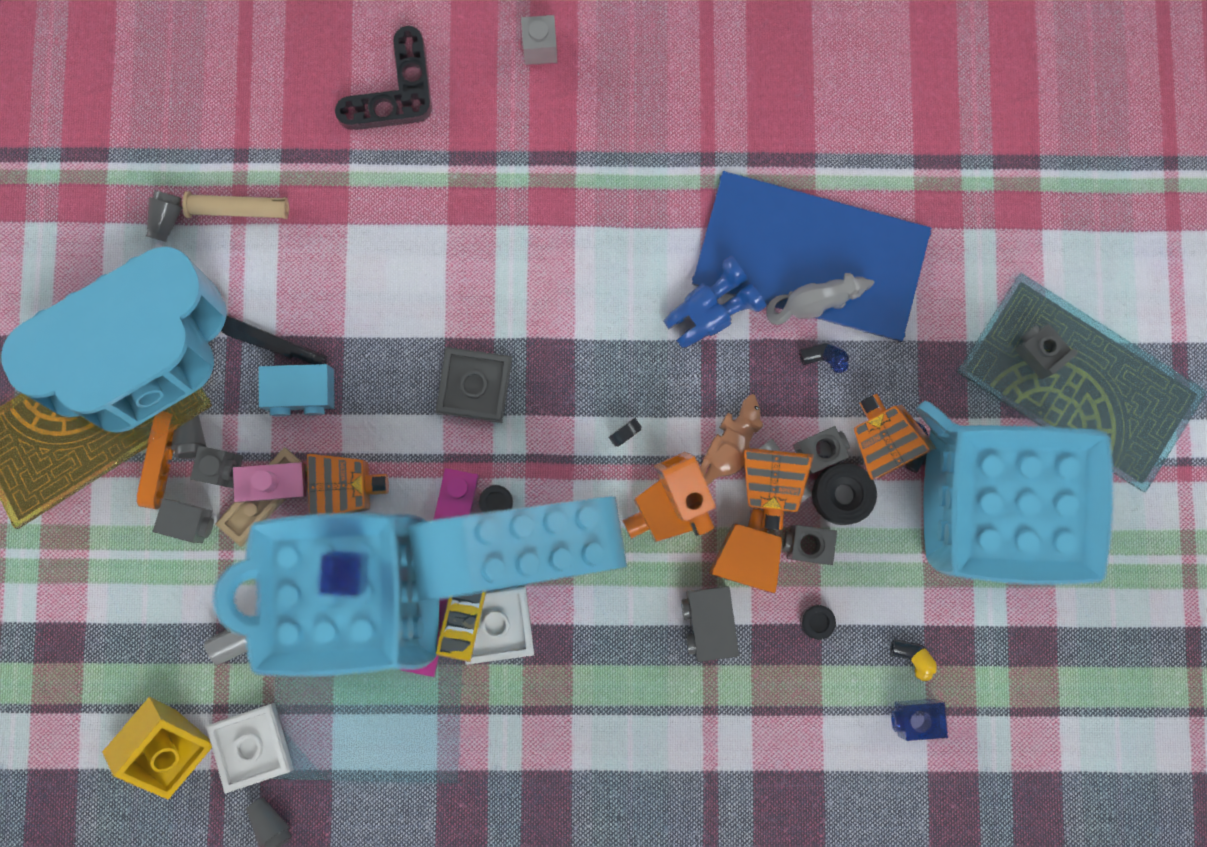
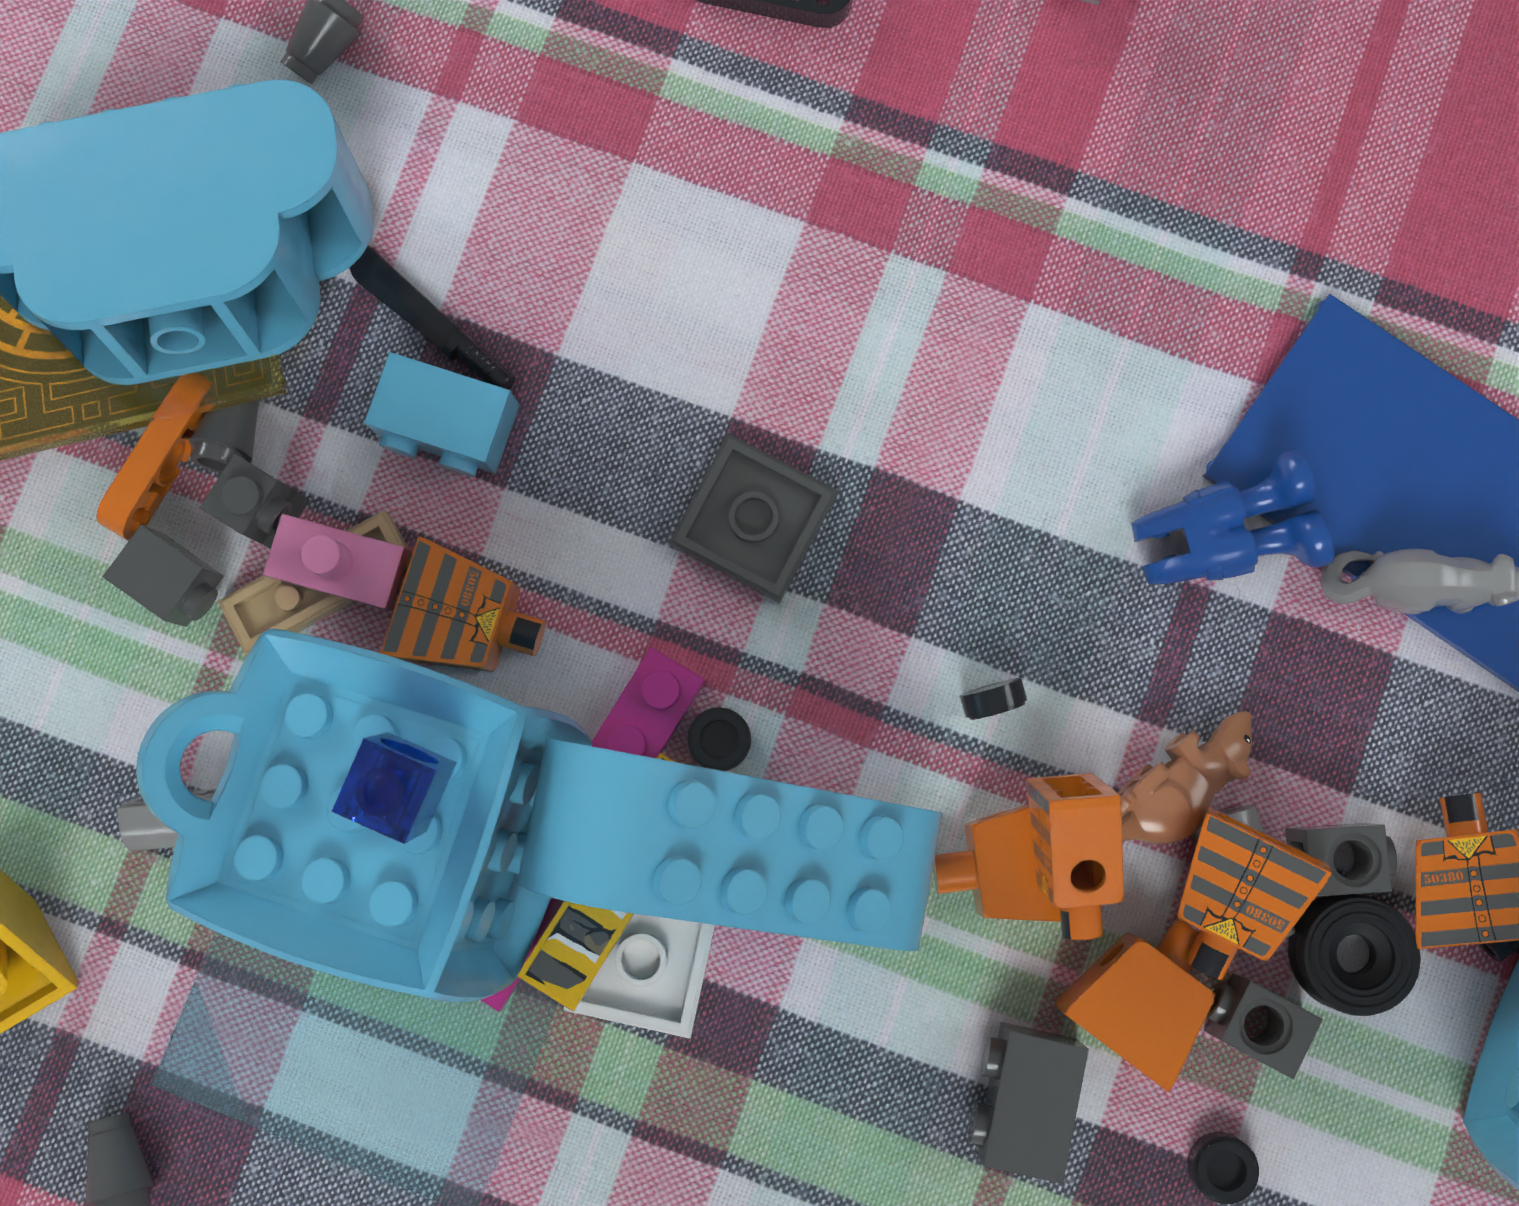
camera: 30 degrees right, 0 degrees up
tan pin [182,191,289,219] -> none
white tile [206,703,294,794] -> none
arm [799,342,850,373] -> none

